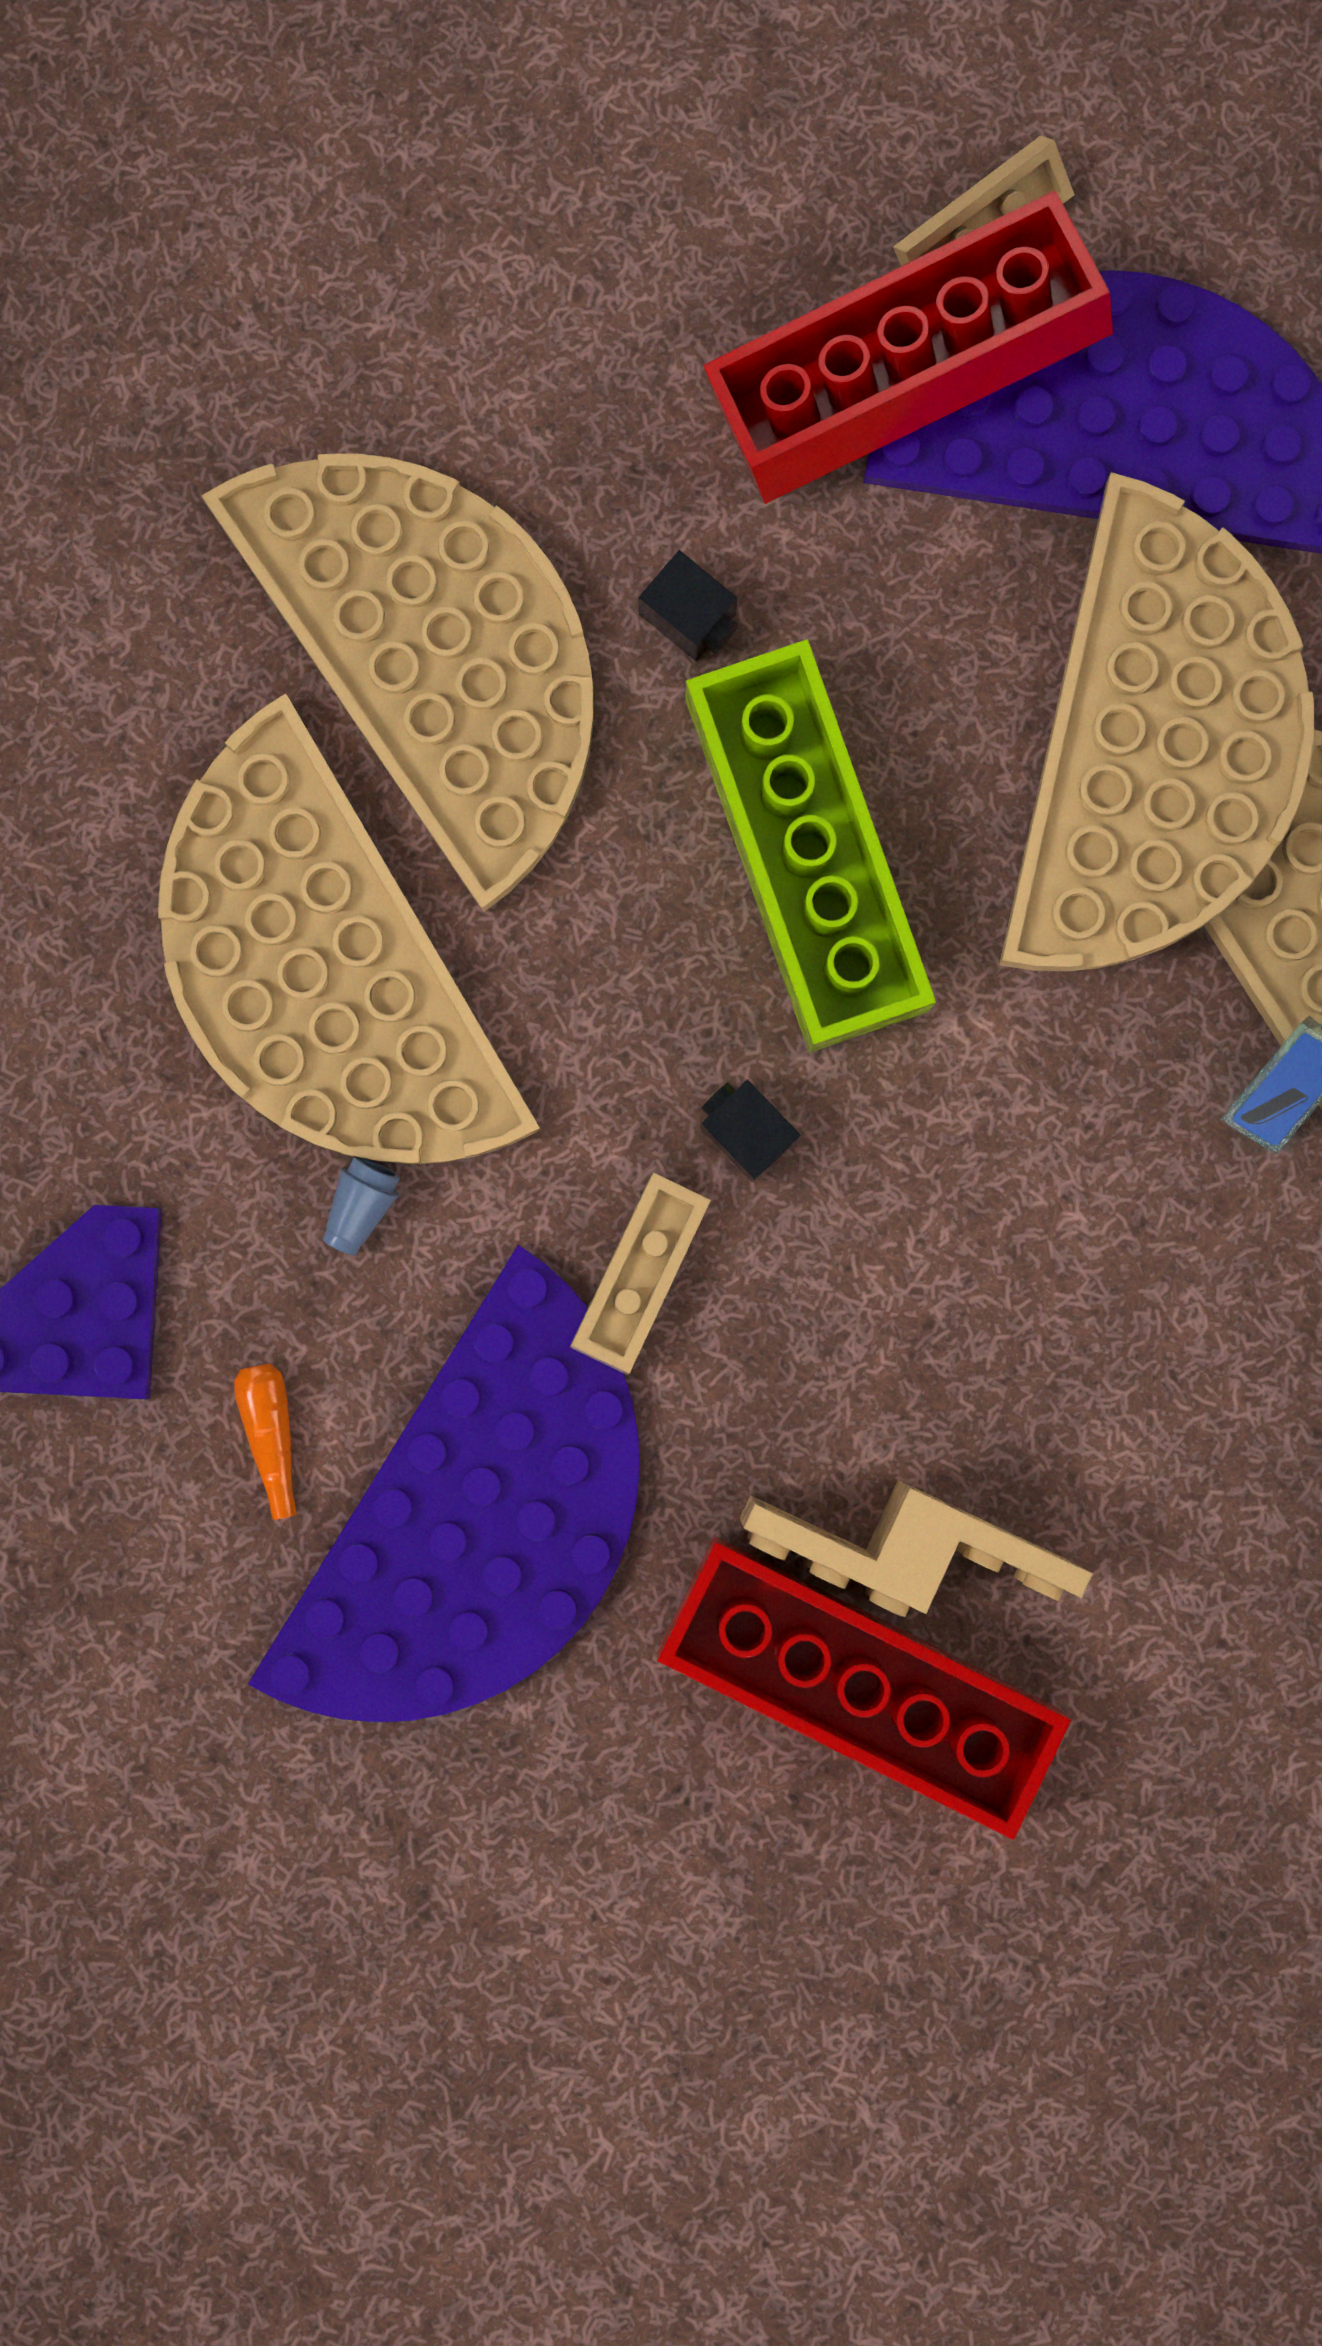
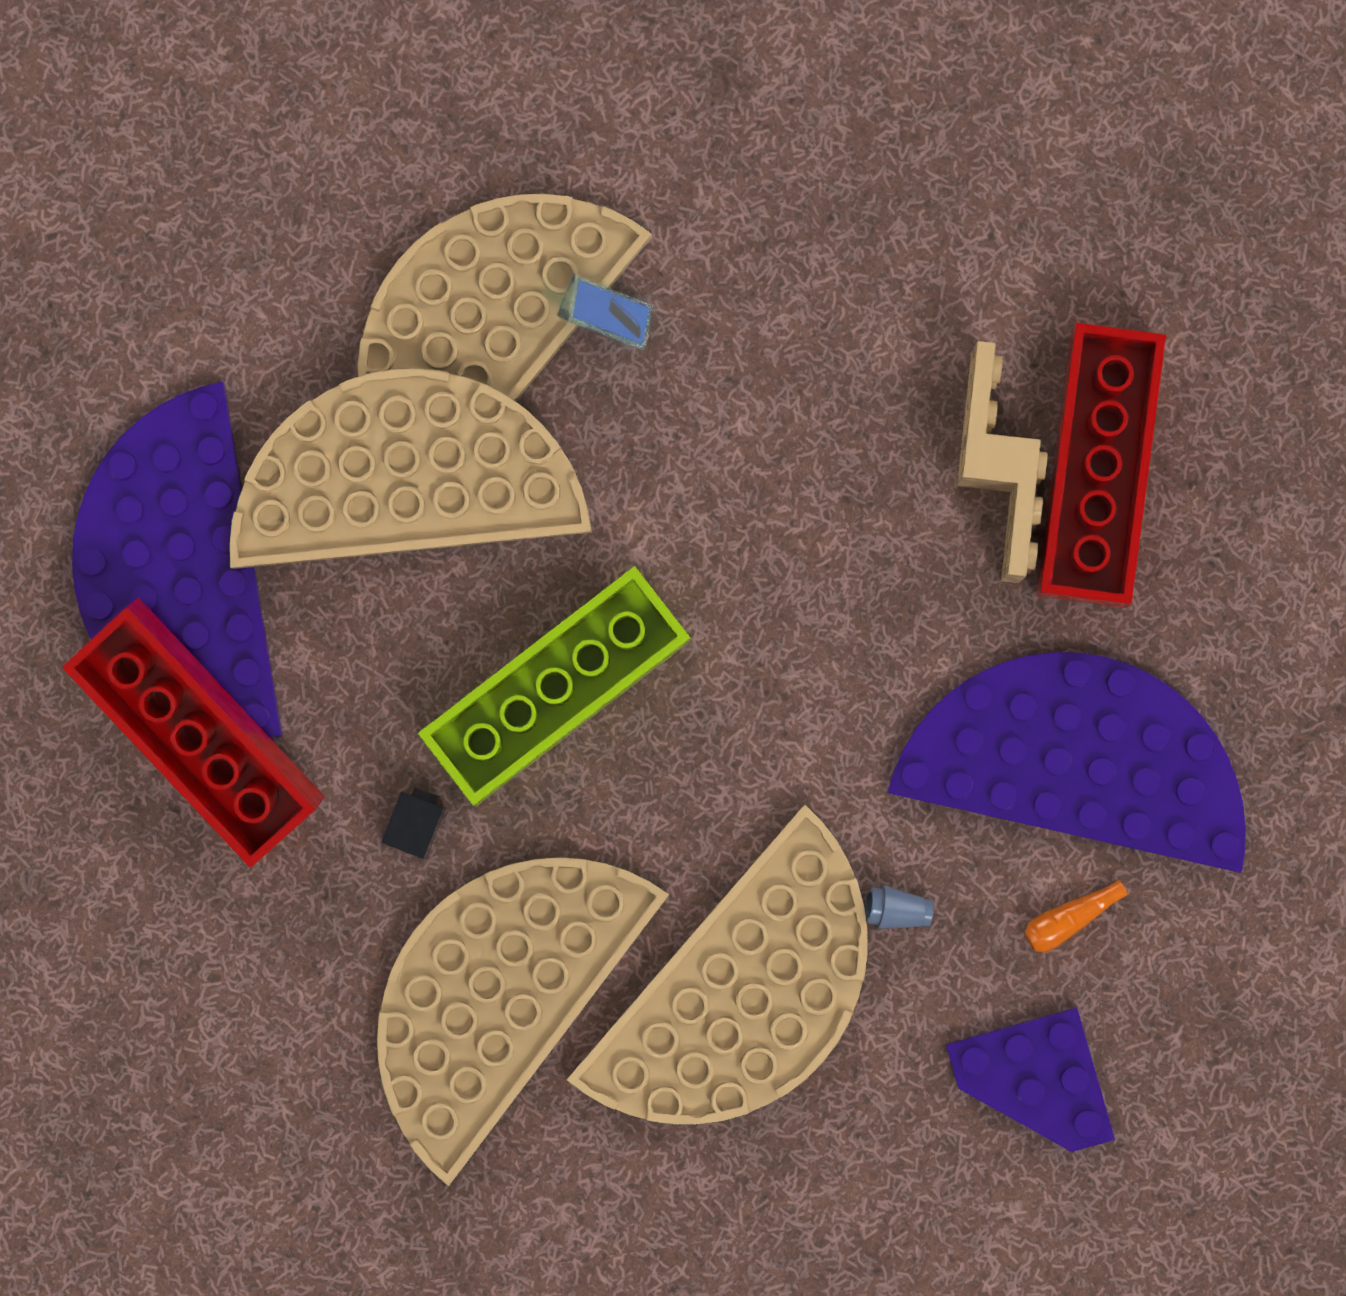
camera: 105 degrees left, 0 degrees up
tan plate [570,1172,711,1375] -> none
black brick [700,1079,801,1183] -> none
tan plate [893,135,1074,266] -> none

